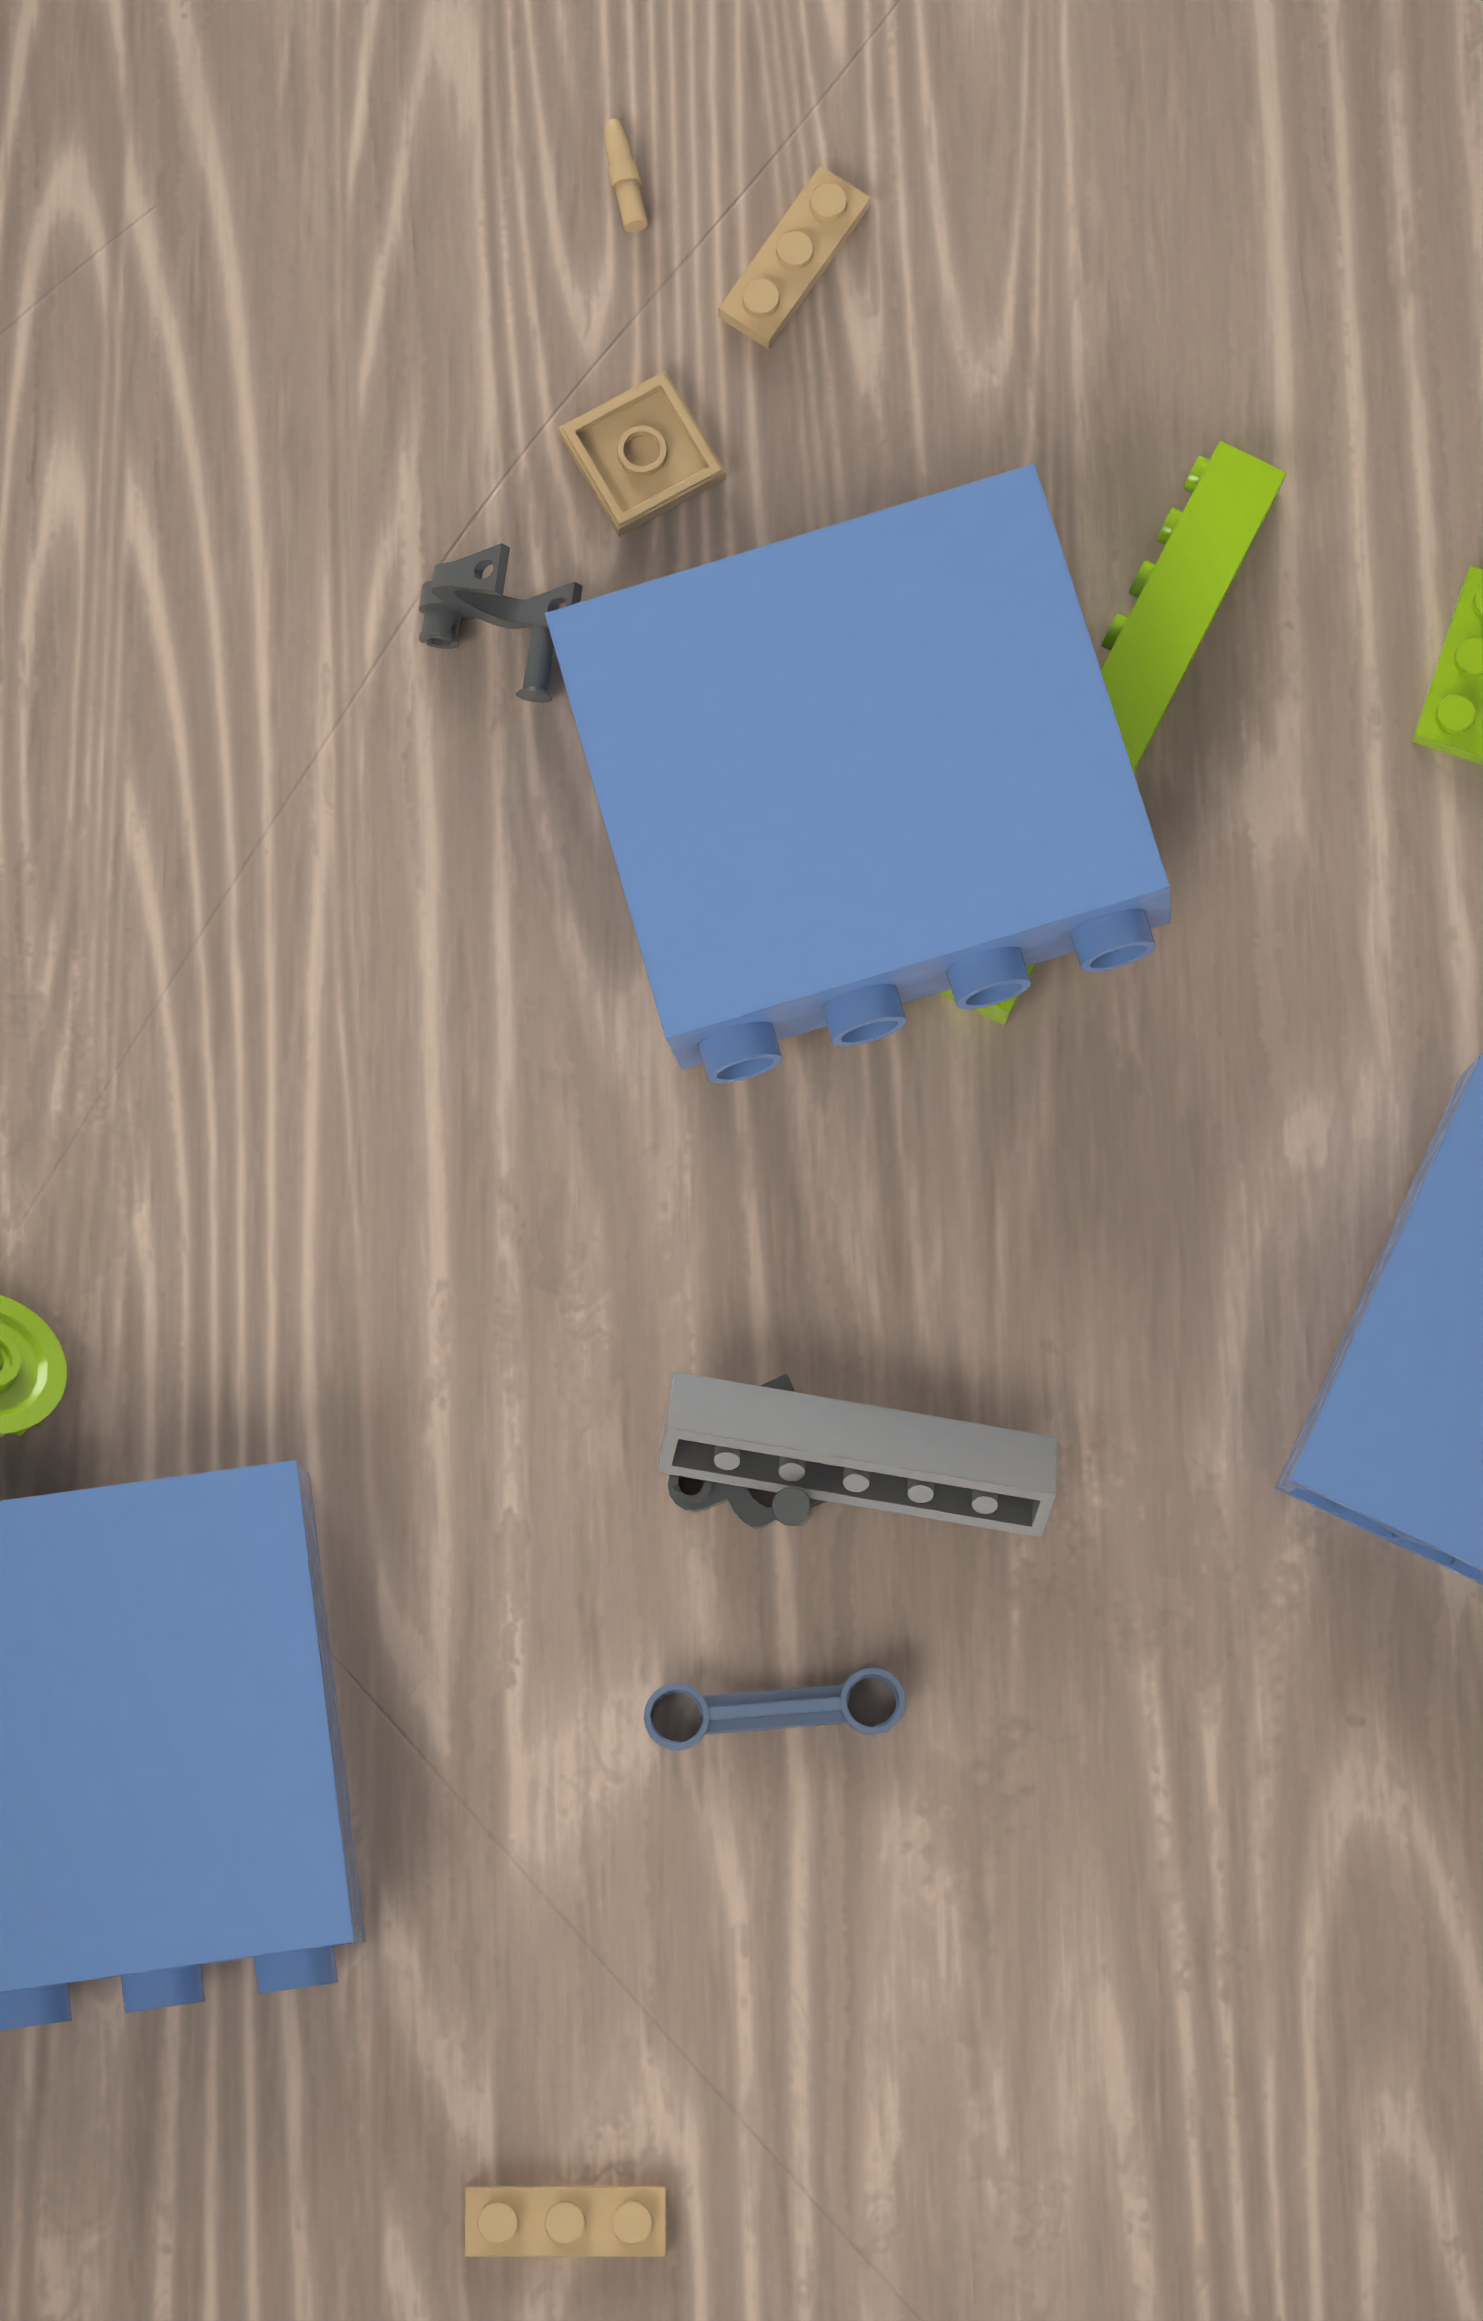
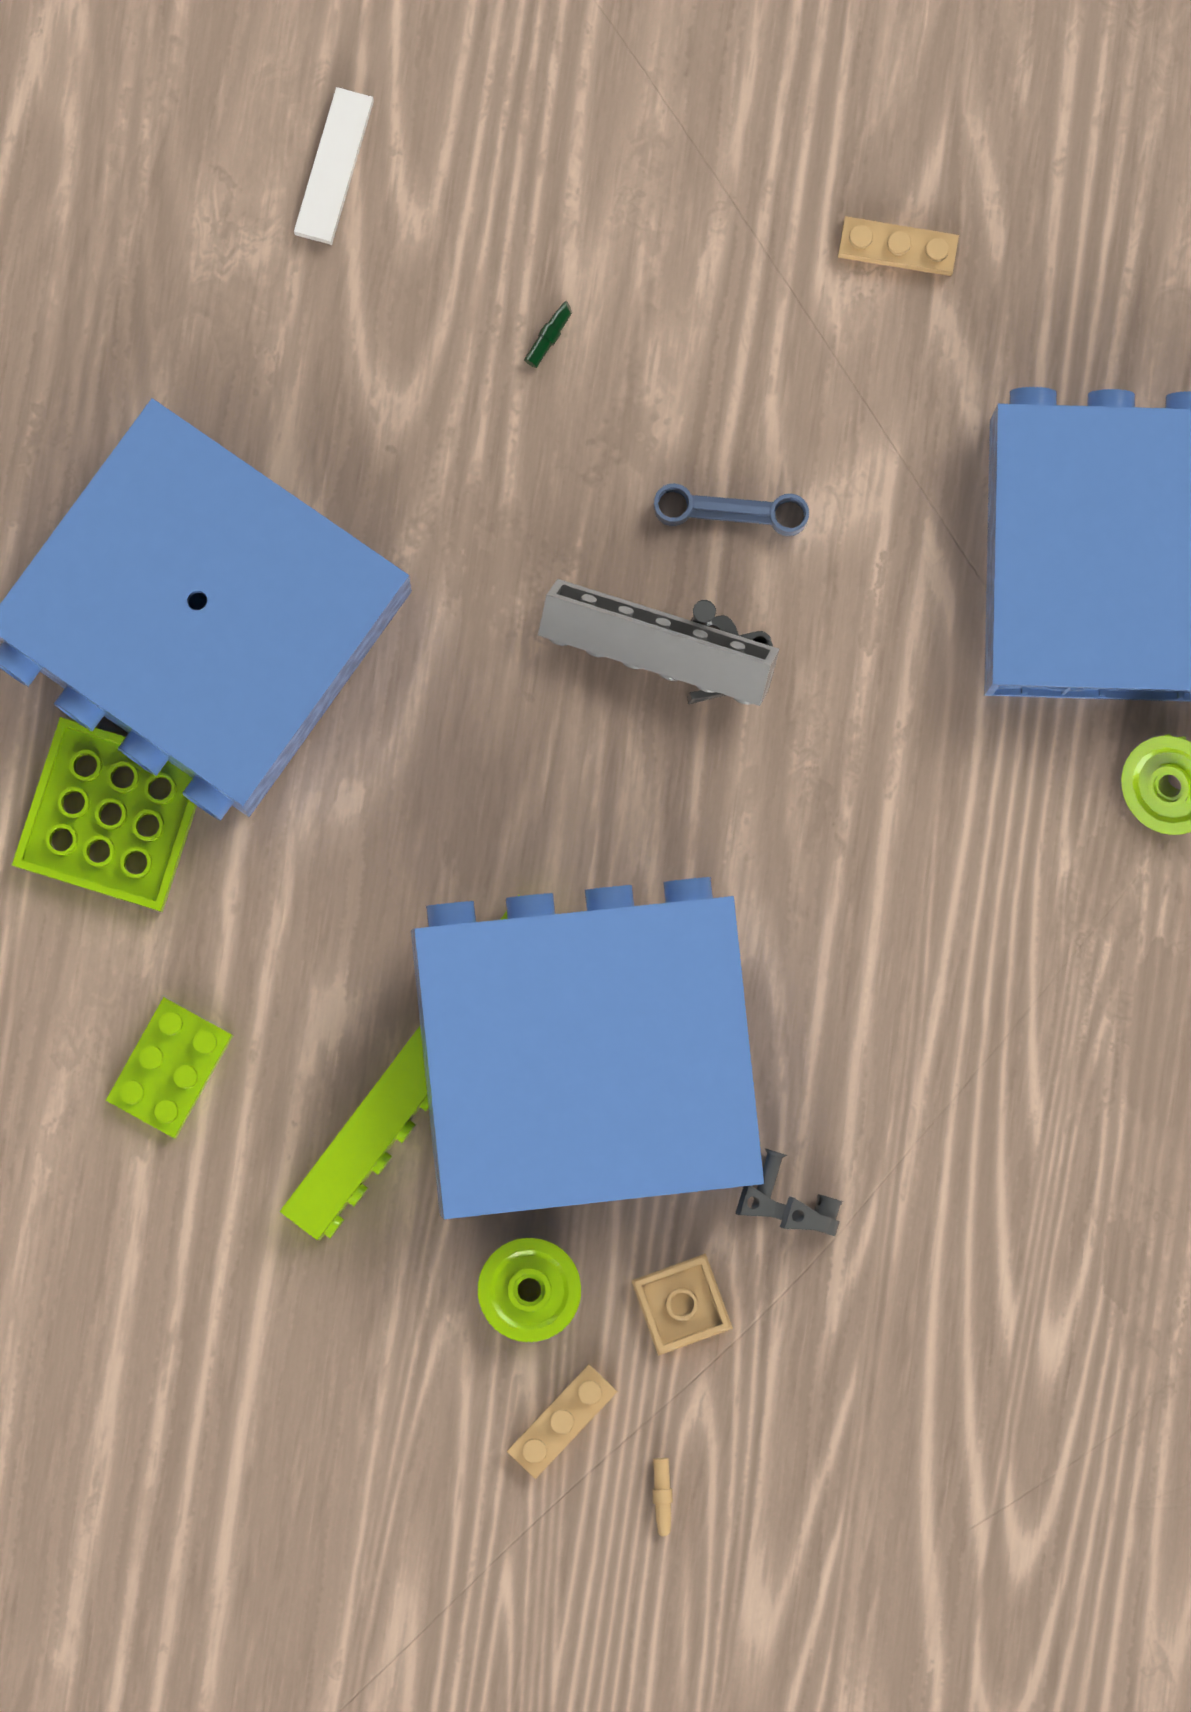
camera: 165 degrees left, 5 degrees up
none -> lime gear [478,1238,581,1342]
none -> dark green piece [524,301,572,368]

